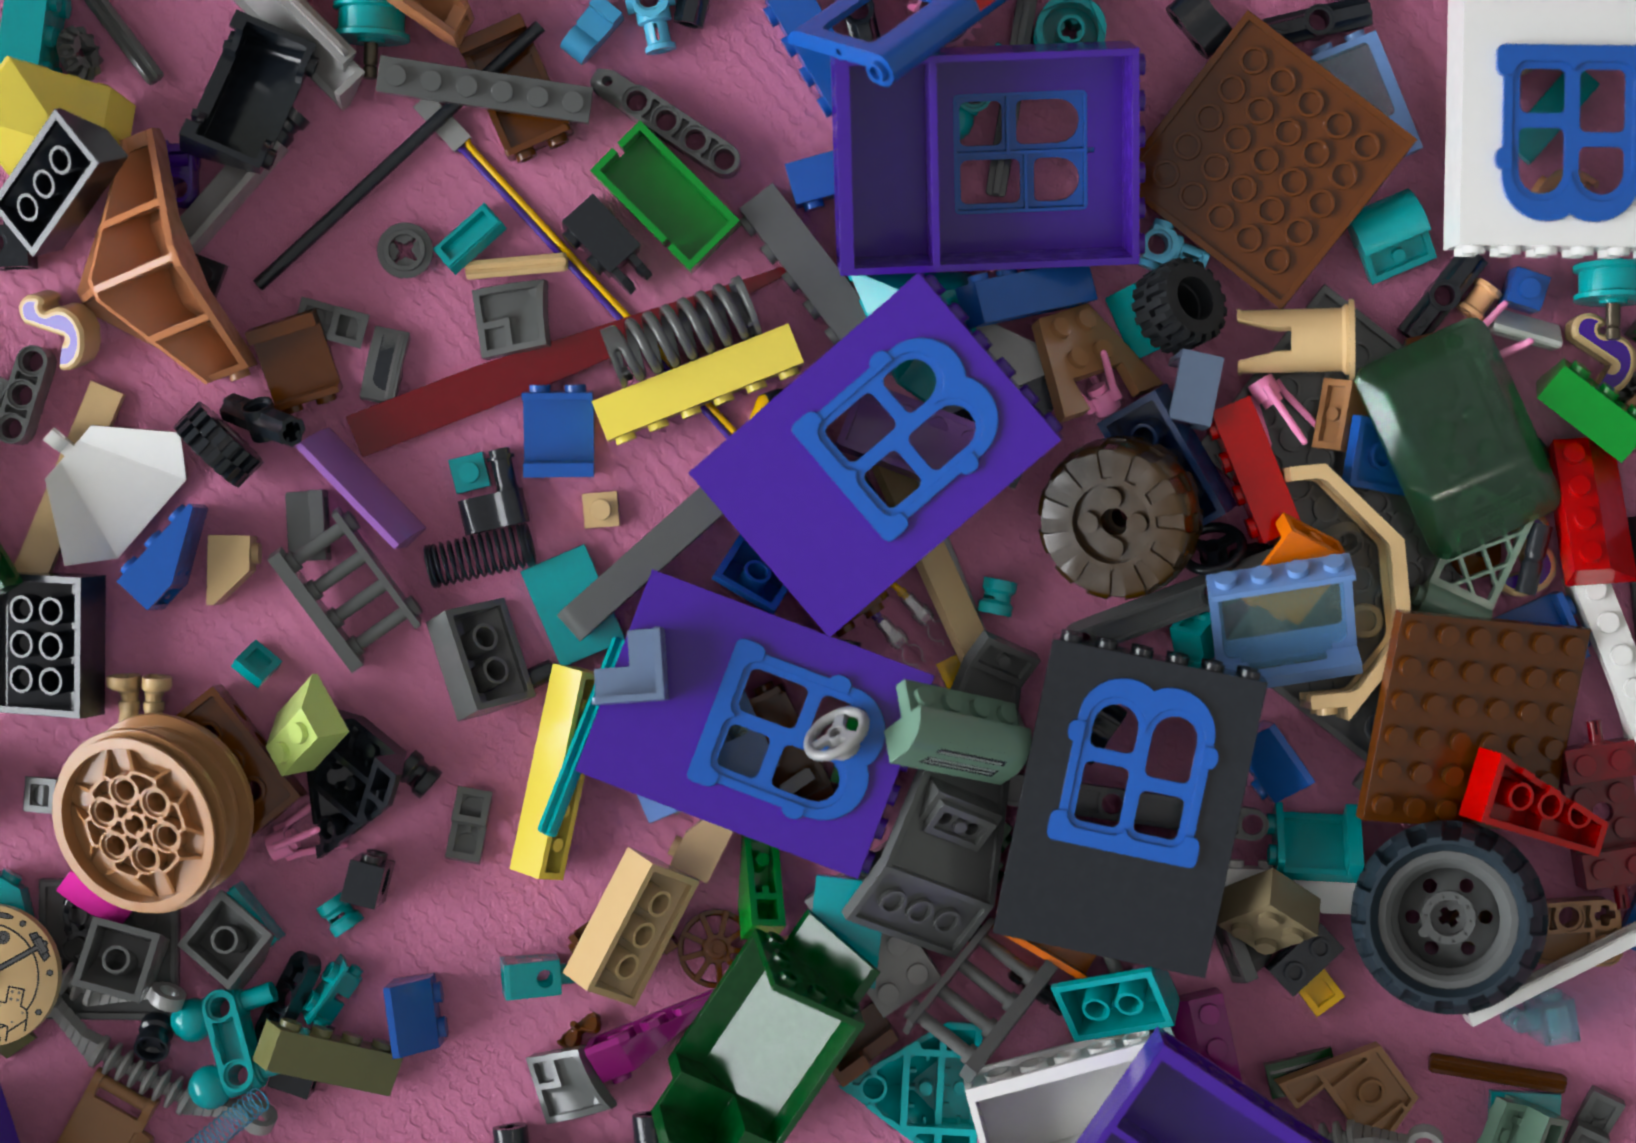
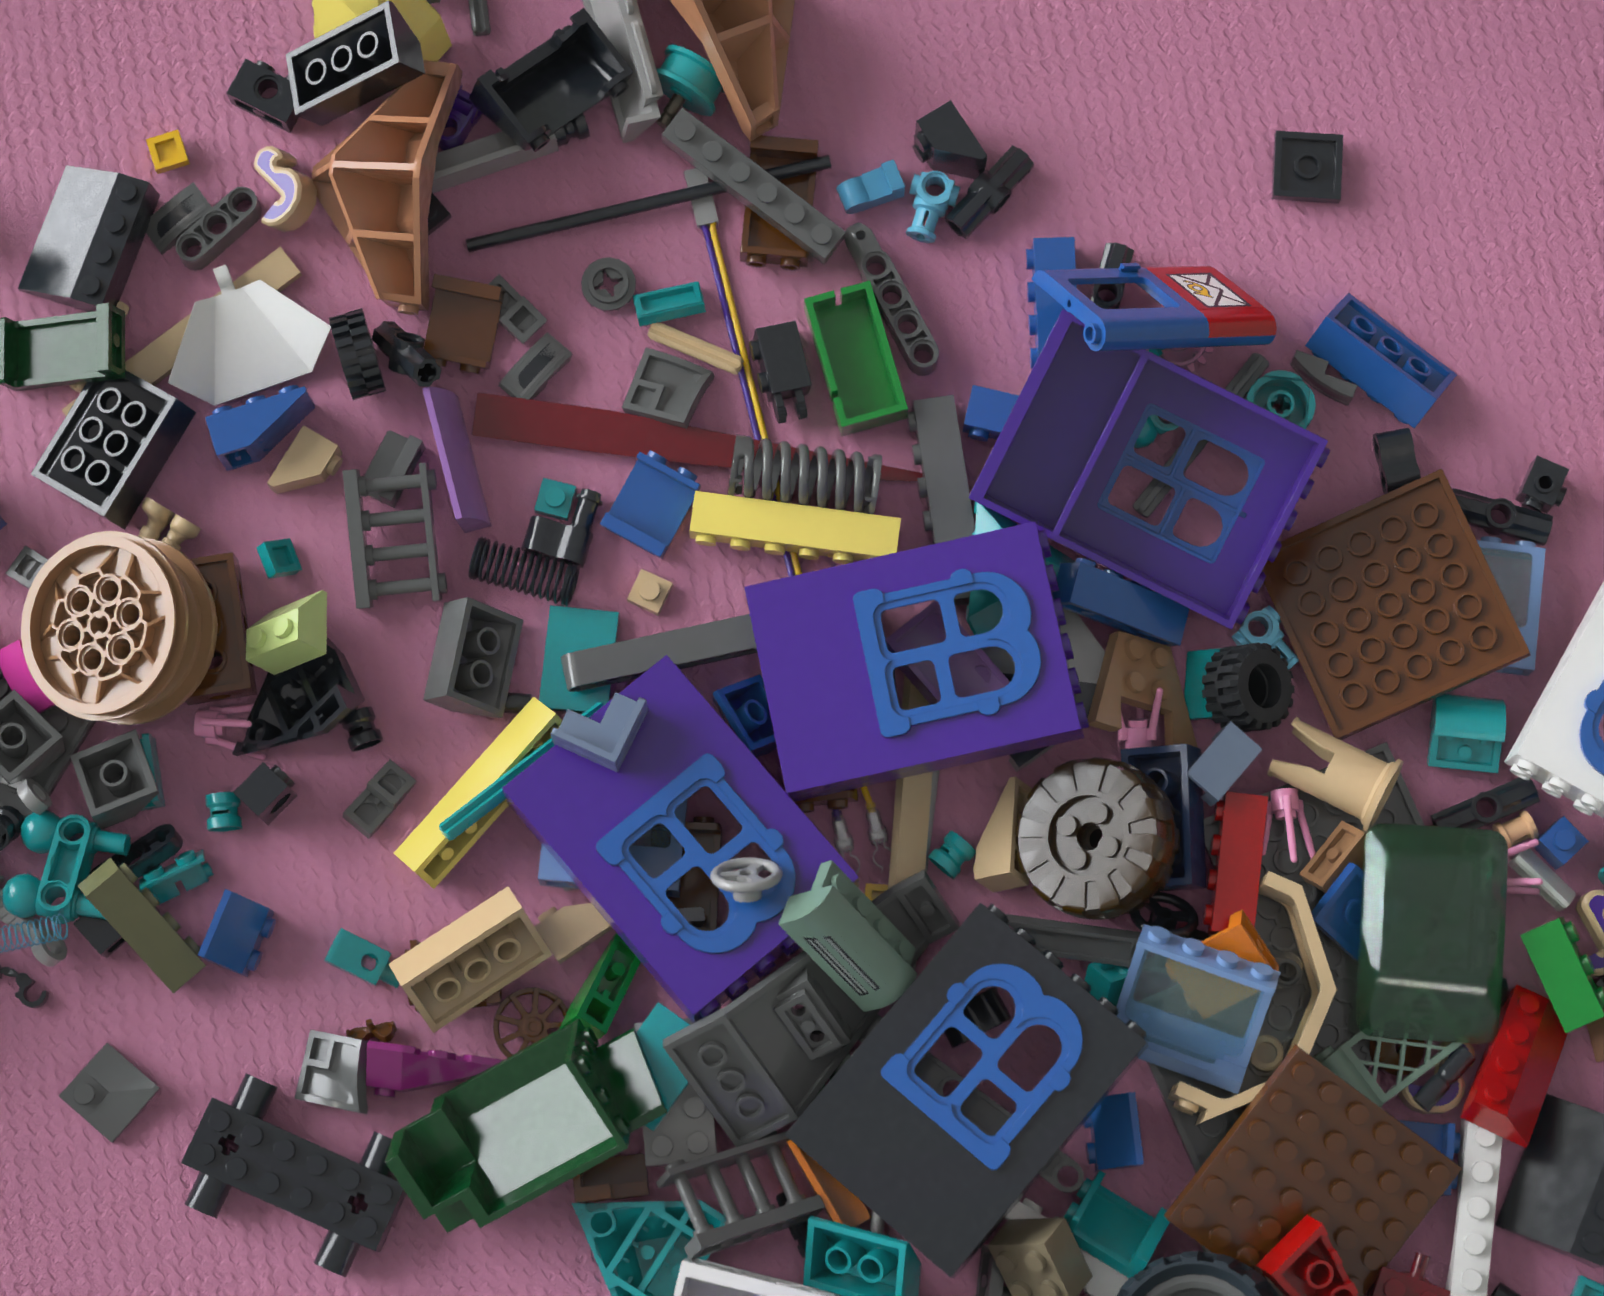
camera: 25 degrees right, 10 degrees down
none -> tan slope [973,776,1032,892]

